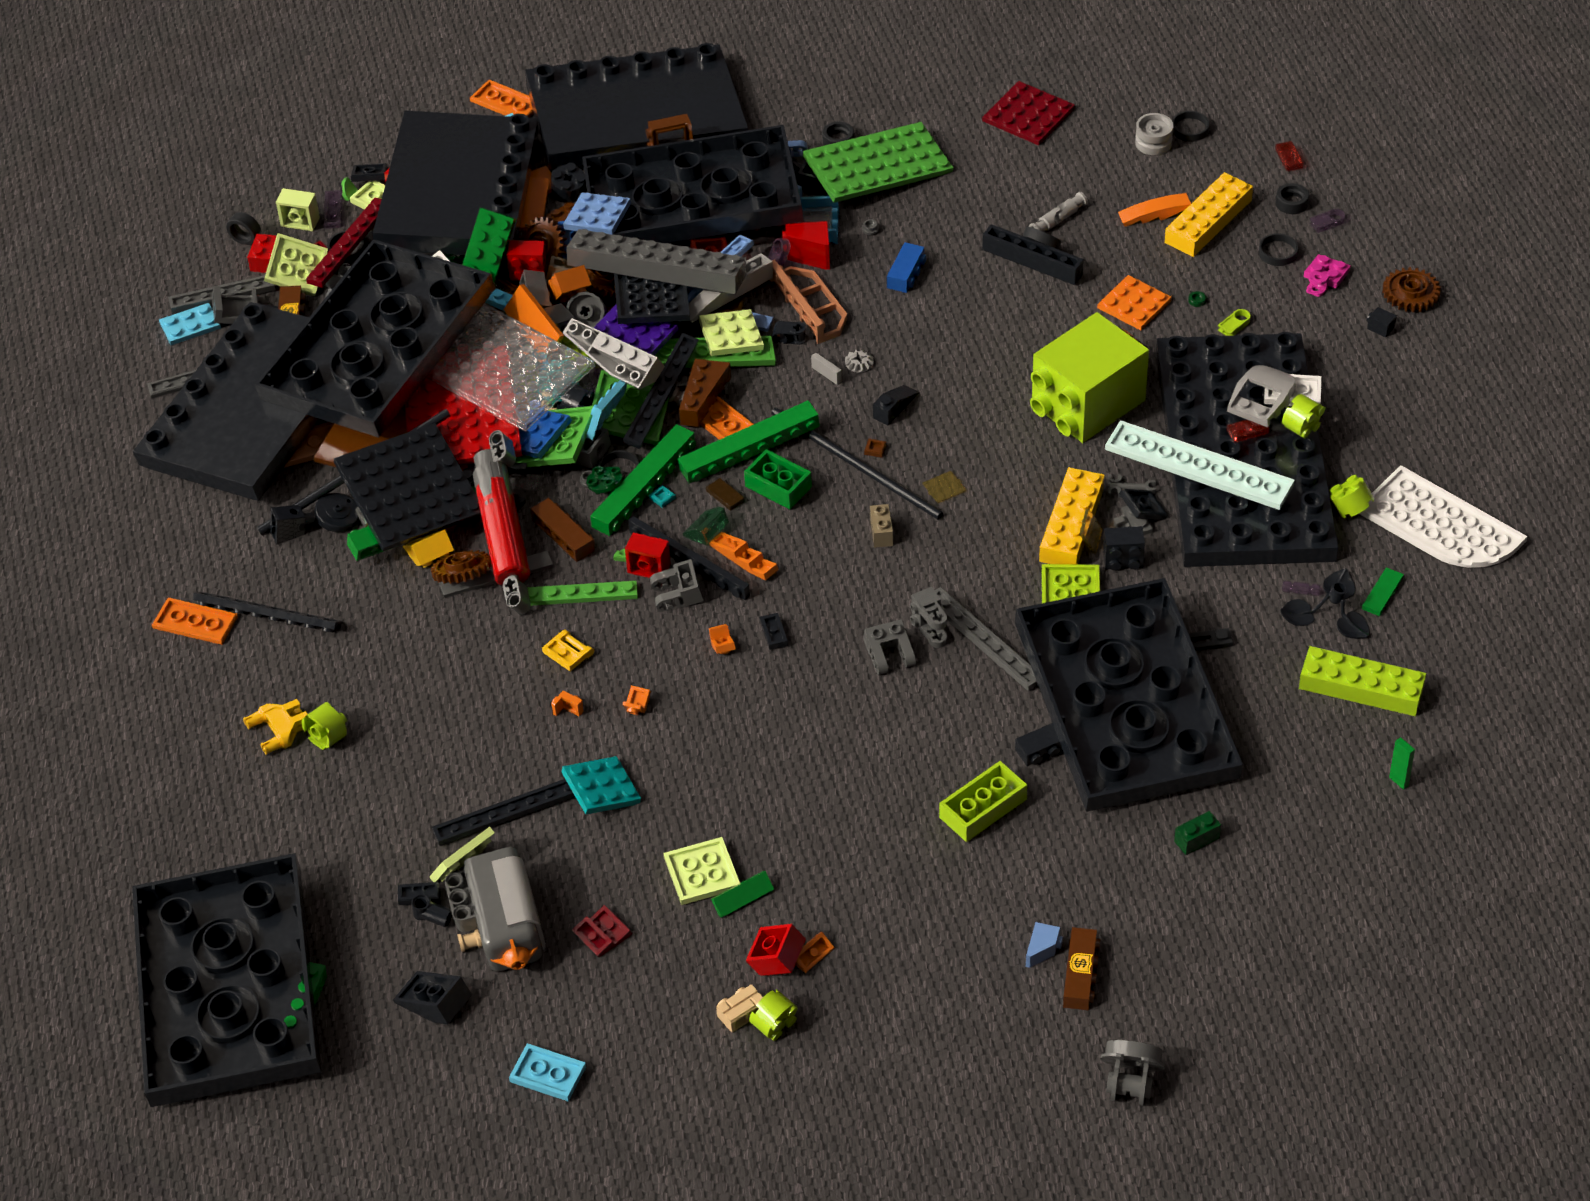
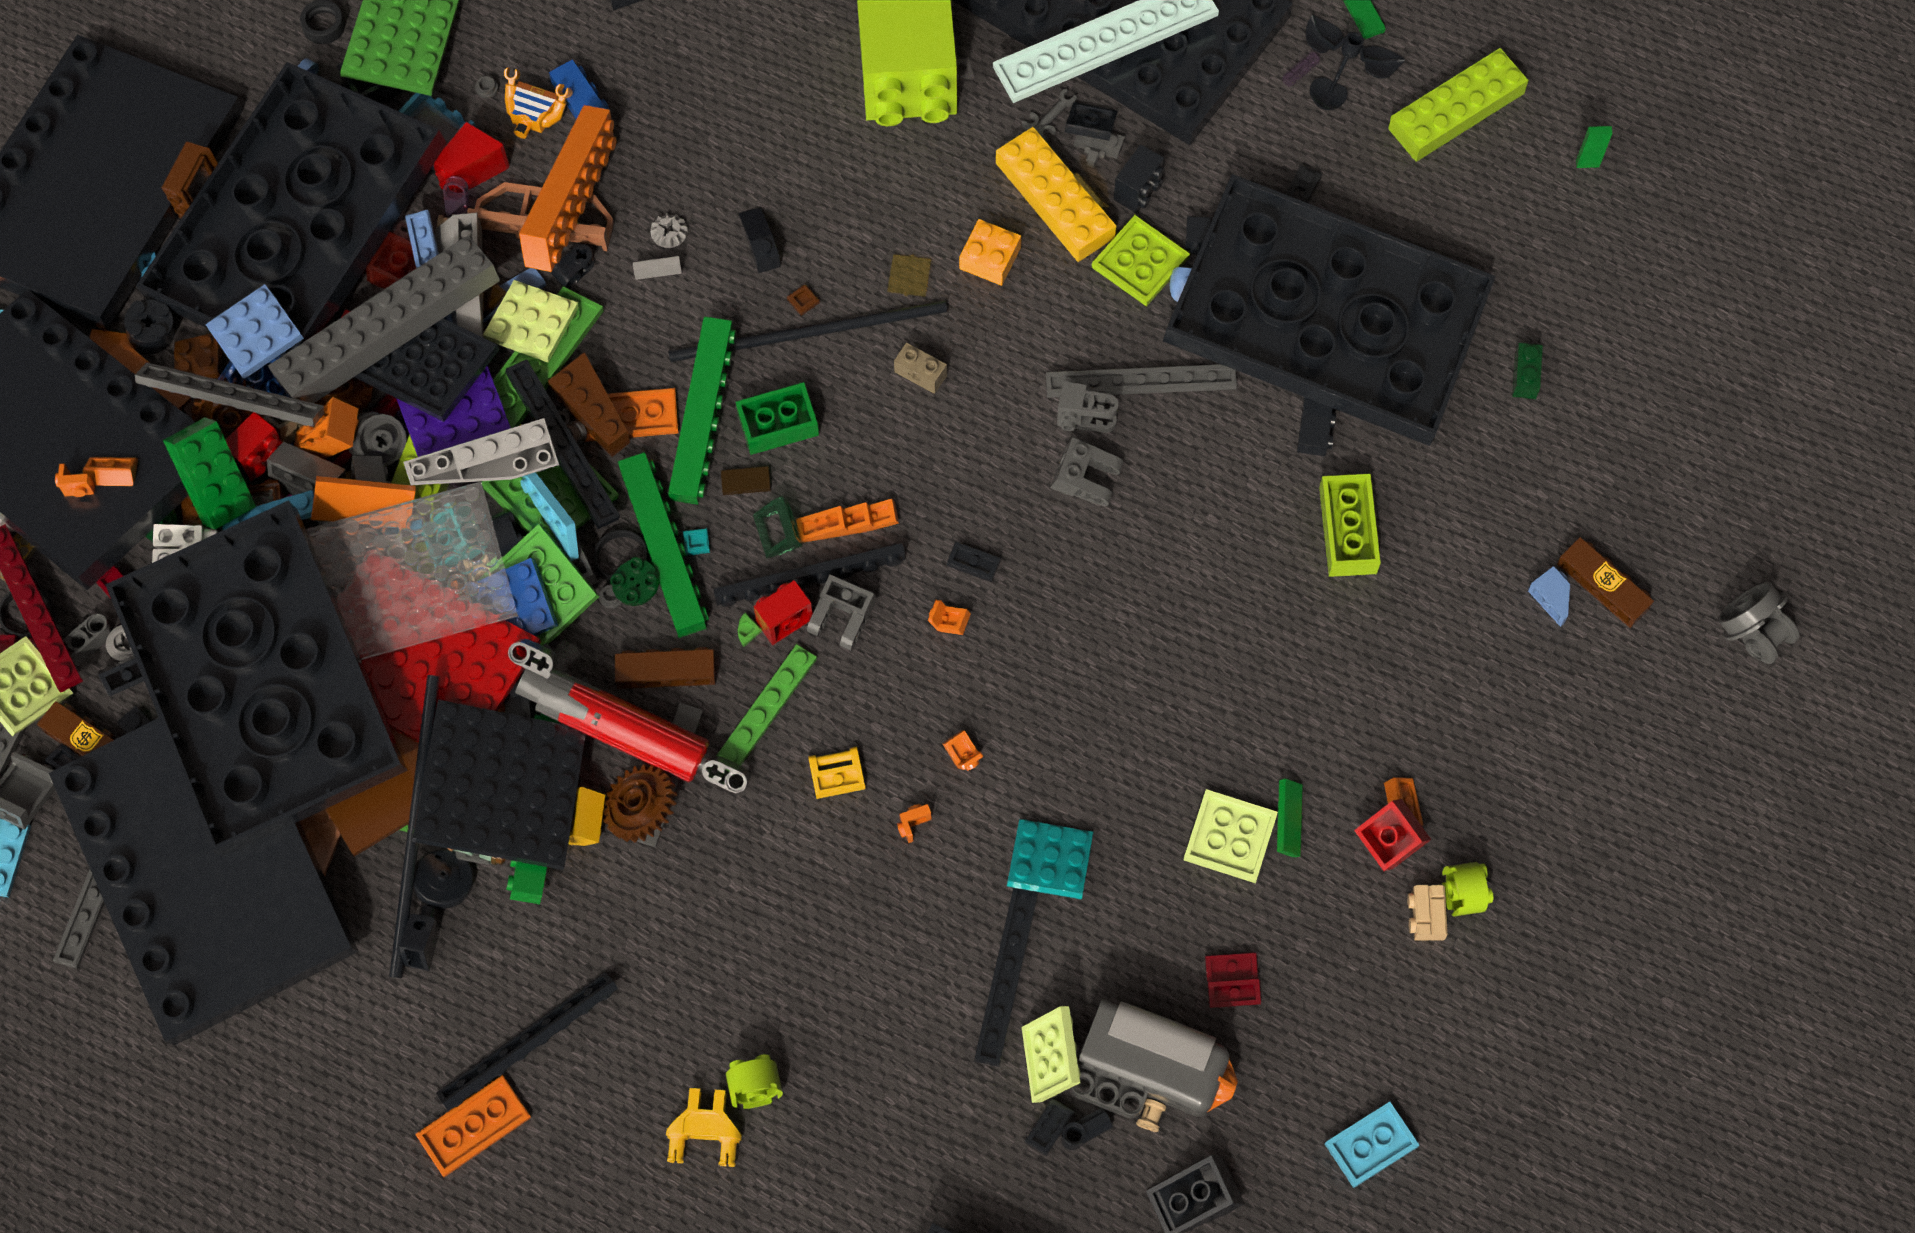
camera: 55 degrees left, 20 degrees up
none -> orange bracket [55,463,95,497]
none -> orange slope [83,457,138,486]
none -> dark grey plate [135,362,324,427]
none -> torso [504,67,573,139]
none -> orange brick [519,105,616,272]
none -> light orange brick [959,219,1021,286]

